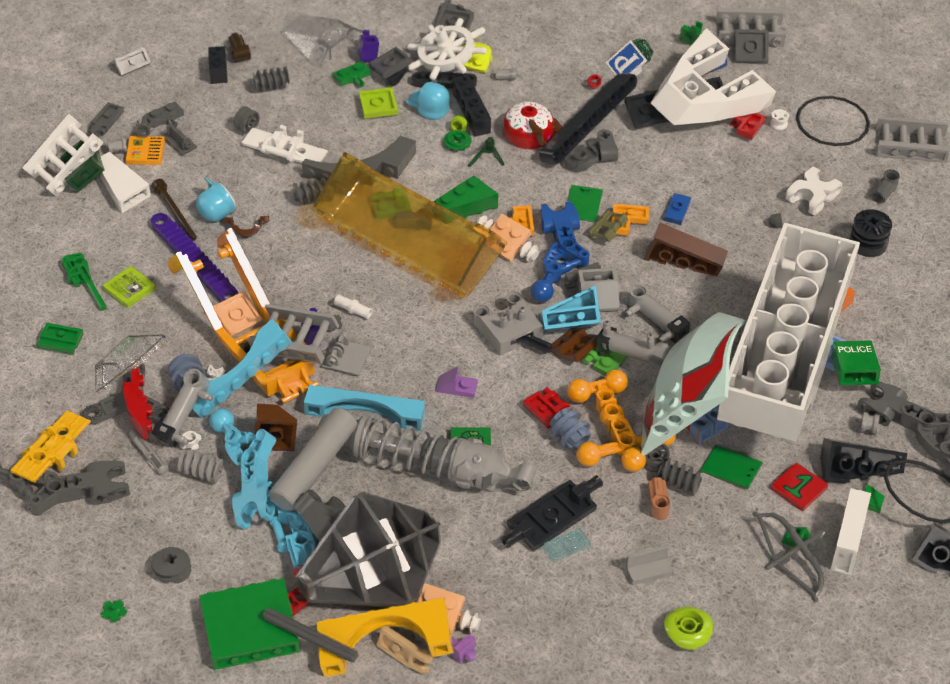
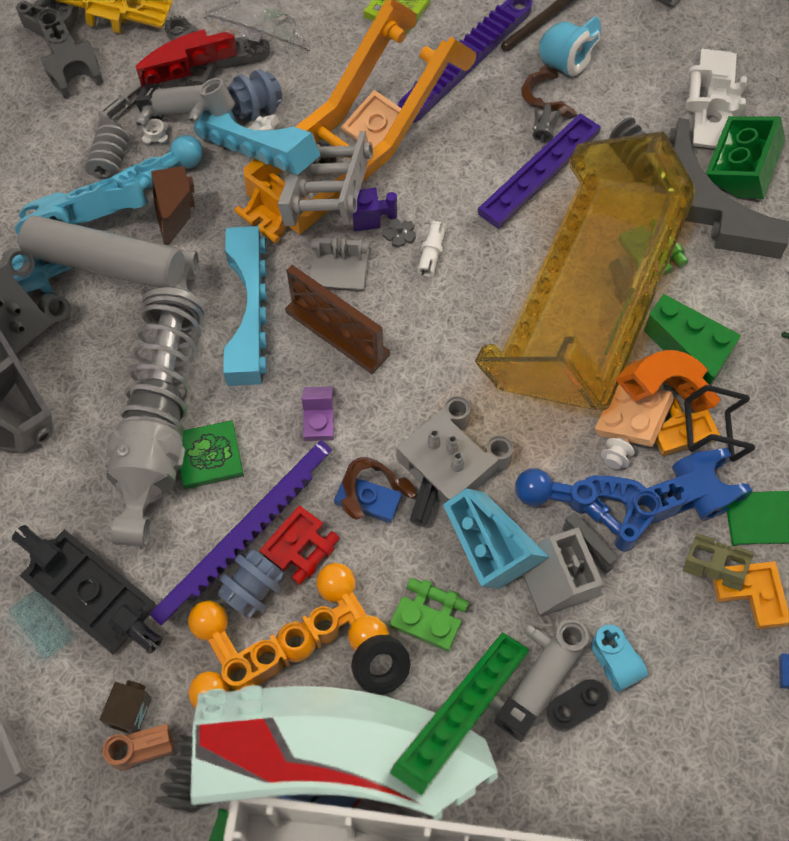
camera: 80 degrees right, 15 degrees up
dark grey wheel [233,106,260,134] -> none
reddish brown slope [550,328,597,362] -> none
light grey piece [596,320,672,370] -> none
reddish brown wedge [643,223,728,277] -> none
none -> dark brown brick [99,680,152,734]
none -> dark purple gear [149,439,333,626]
none -> reddish brown fence [285,265,390,374]
none -> blue plate [334,477,402,524]
none -> reddish brown helmet [341,457,417,520]
none -> black tyre [351,635,411,695]
none -> green tile [389,633,529,796]
none -> dark purple plate [478,113,601,229]
none -> dark grey piece [532,103,561,143]
none -> black plate [546,679,608,732]
none -> medium azure piece [591,624,648,692]
none -> orange arch [615,350,721,413]
none -> black piece [684,385,755,462]
none -> green slope [706,116,785,199]

